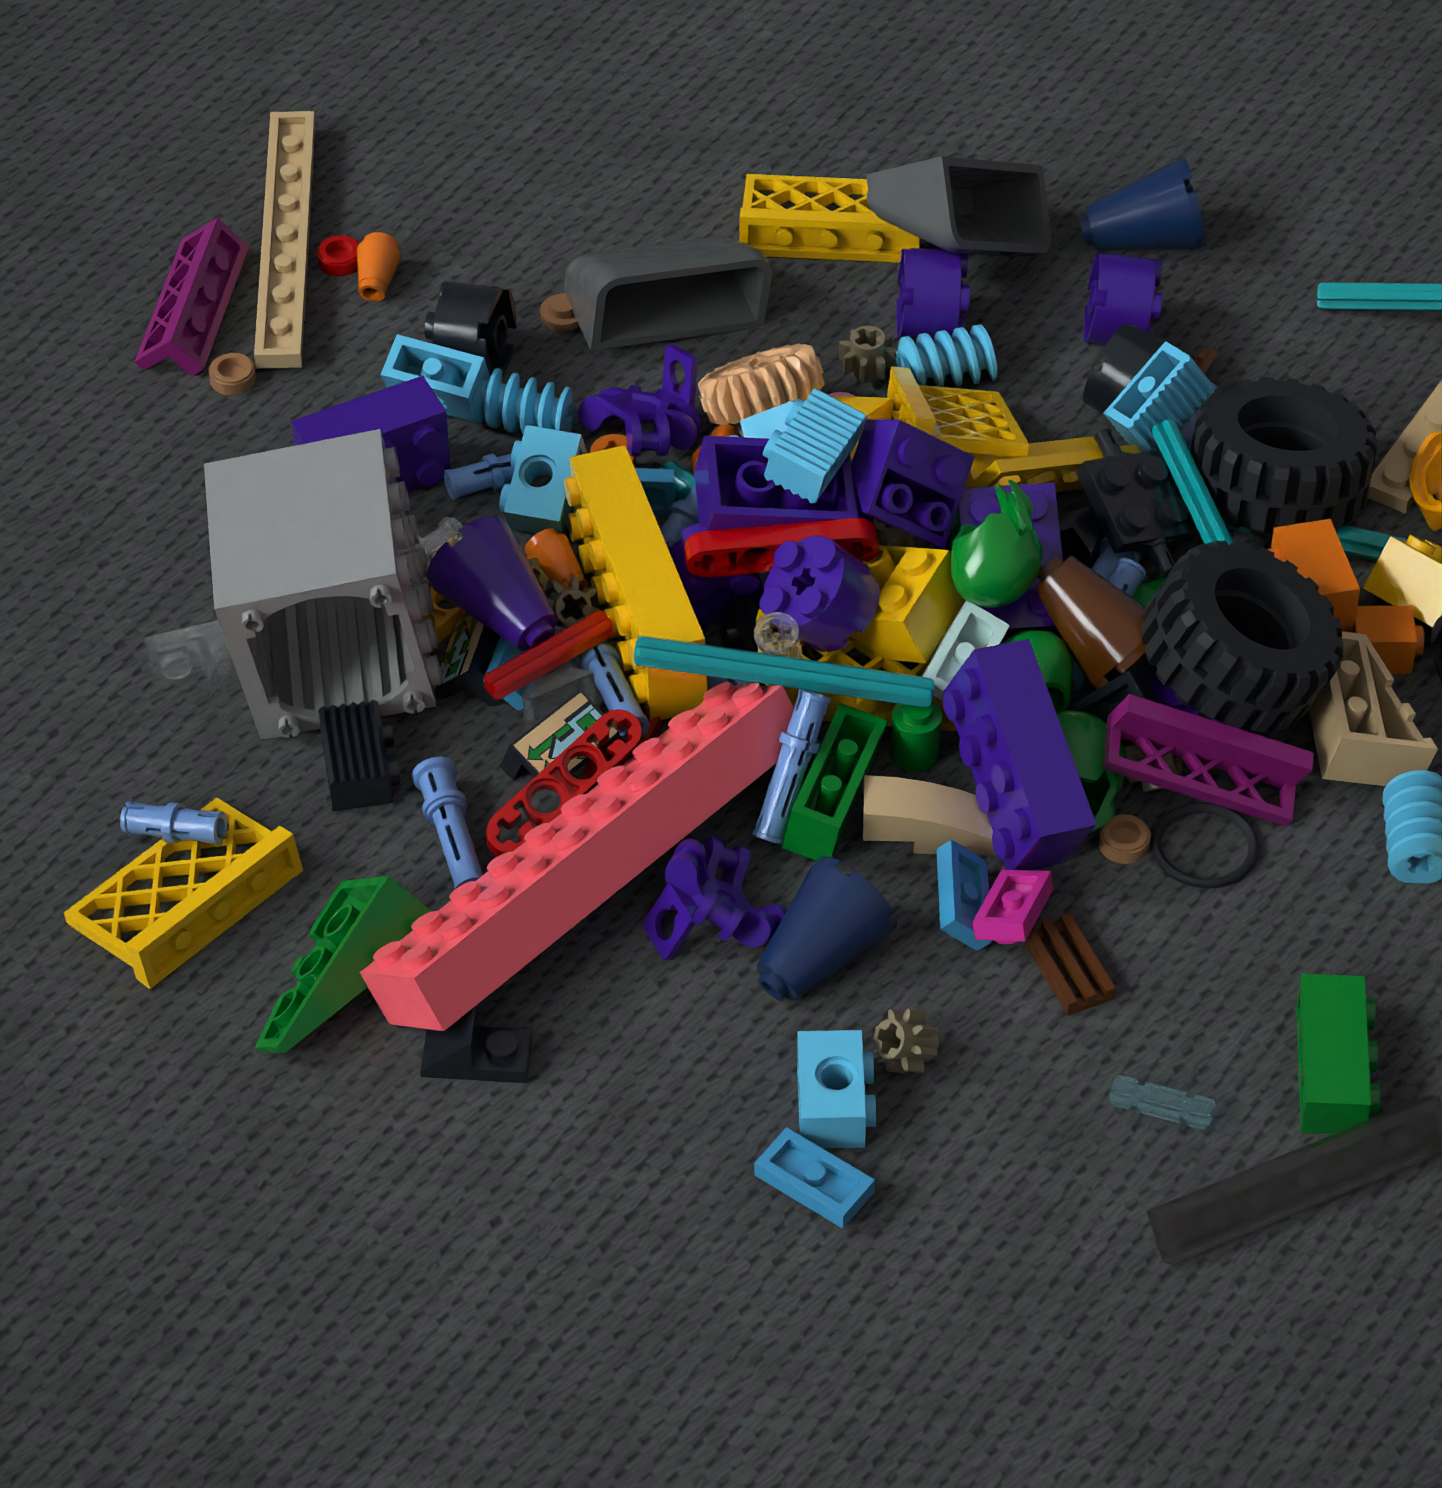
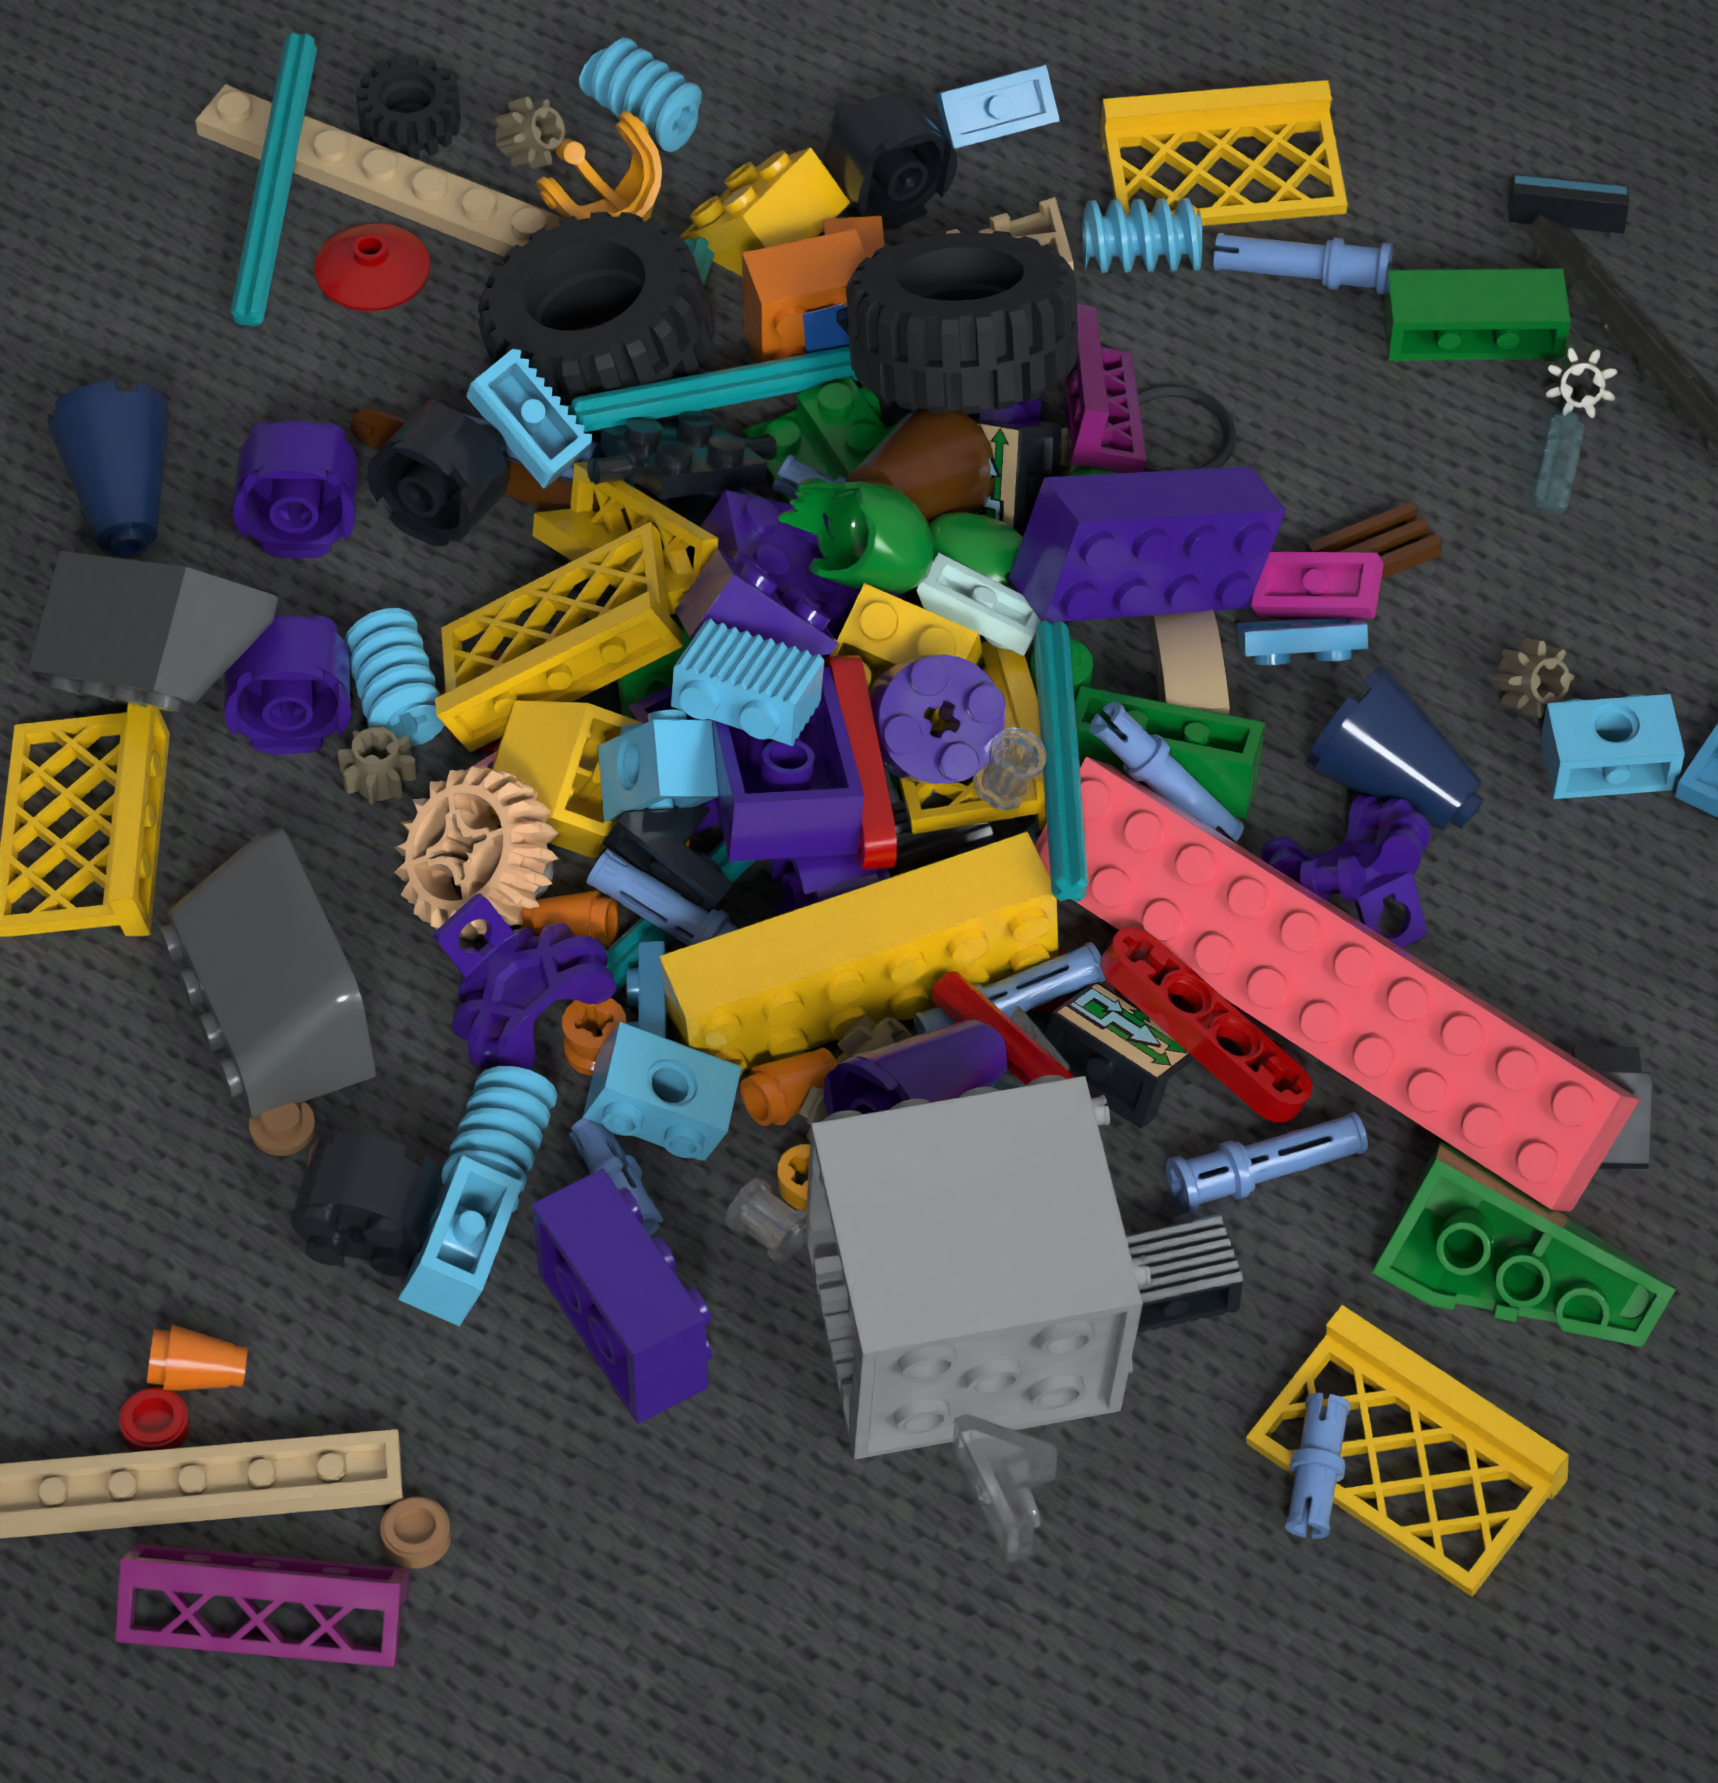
camera: 95 degrees left, 5 degrees up
none -> red dish [314,223,430,311]
none -> medium blue pin [1213,233,1393,295]
none -> gear [1543,344,1617,418]

